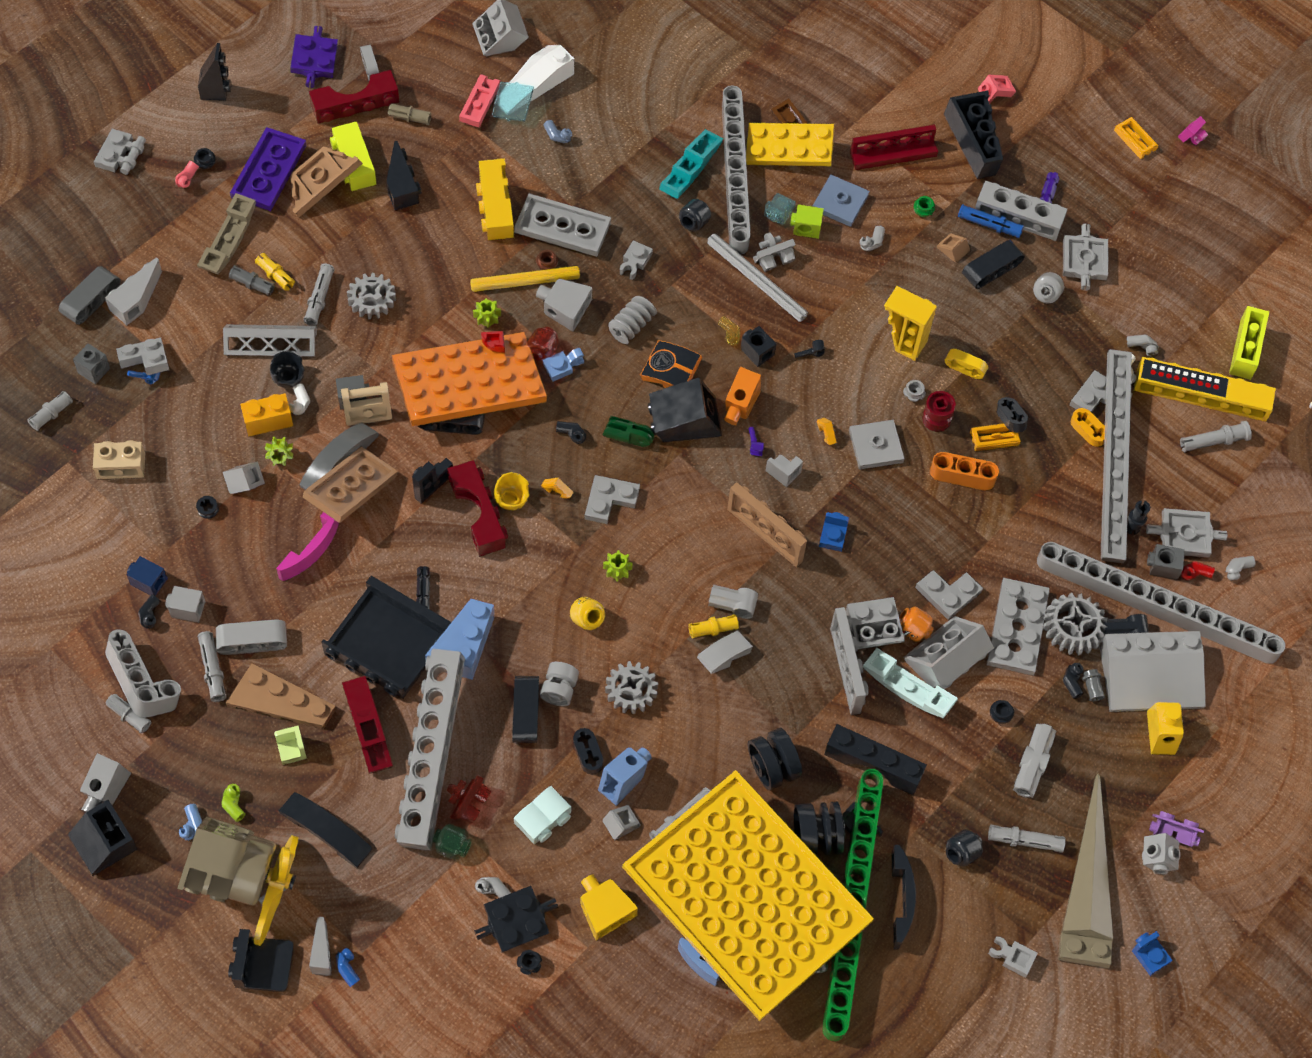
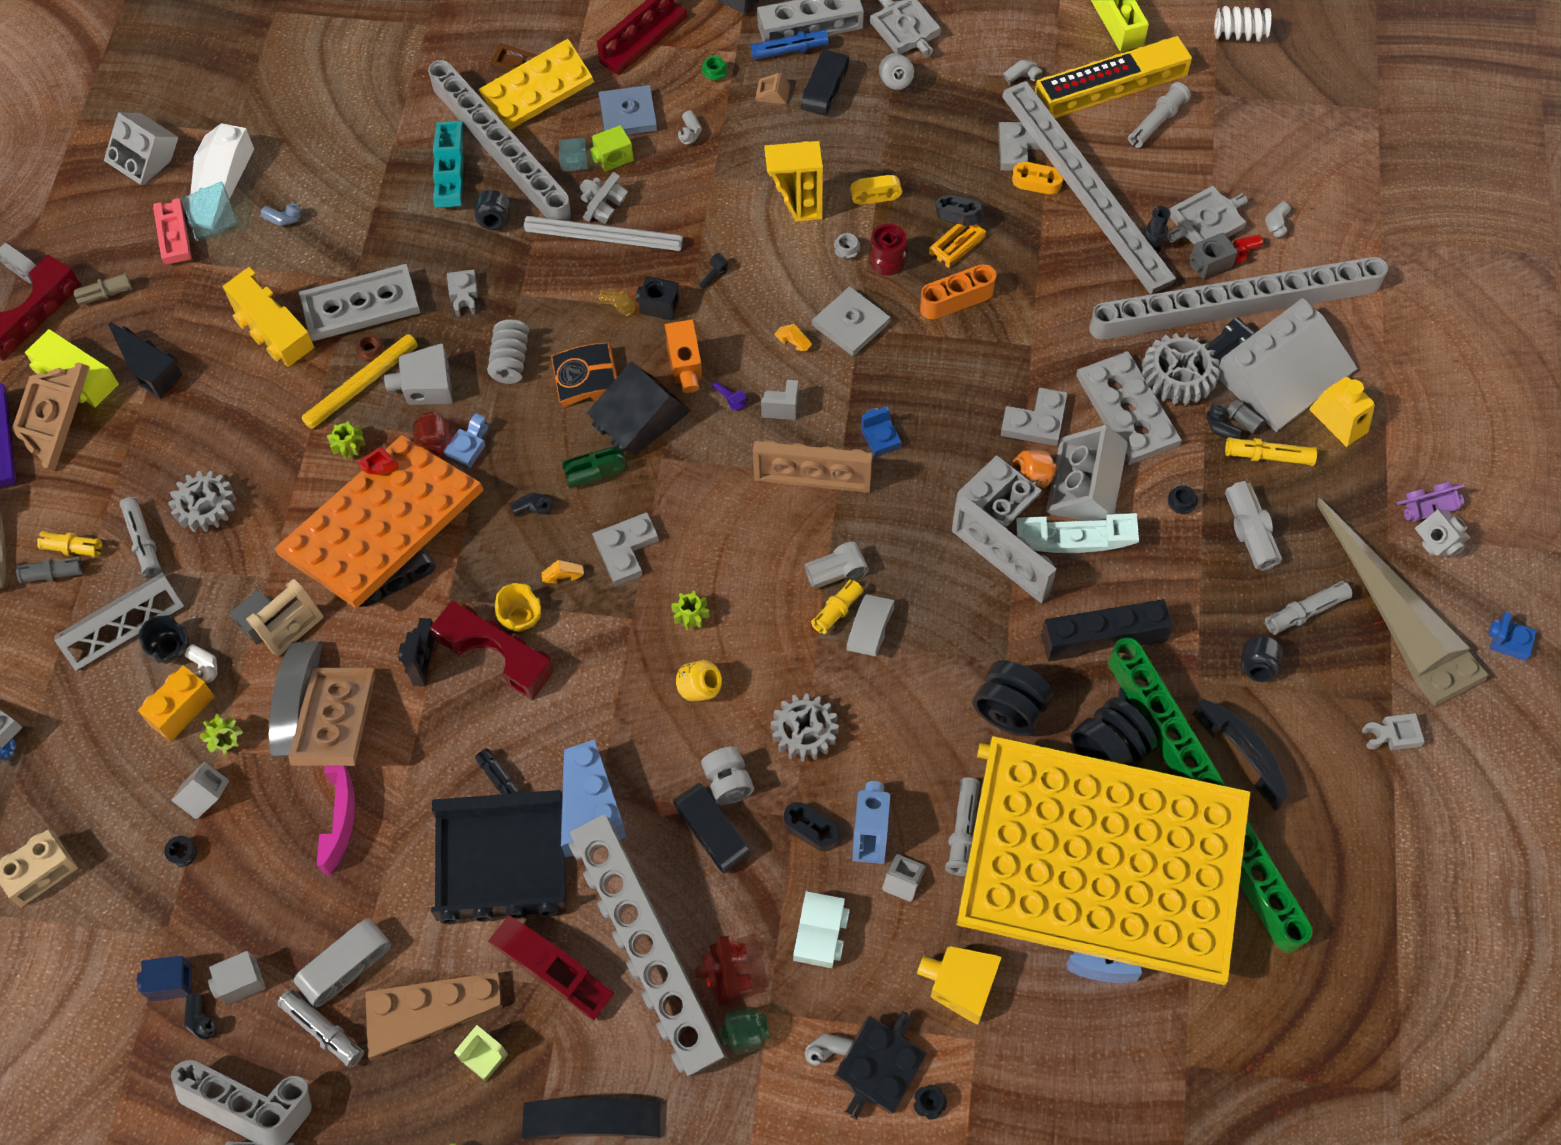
camera: 30 degrees left, 0 degrees up
none -> yellow pin [1225,437,1317,466]

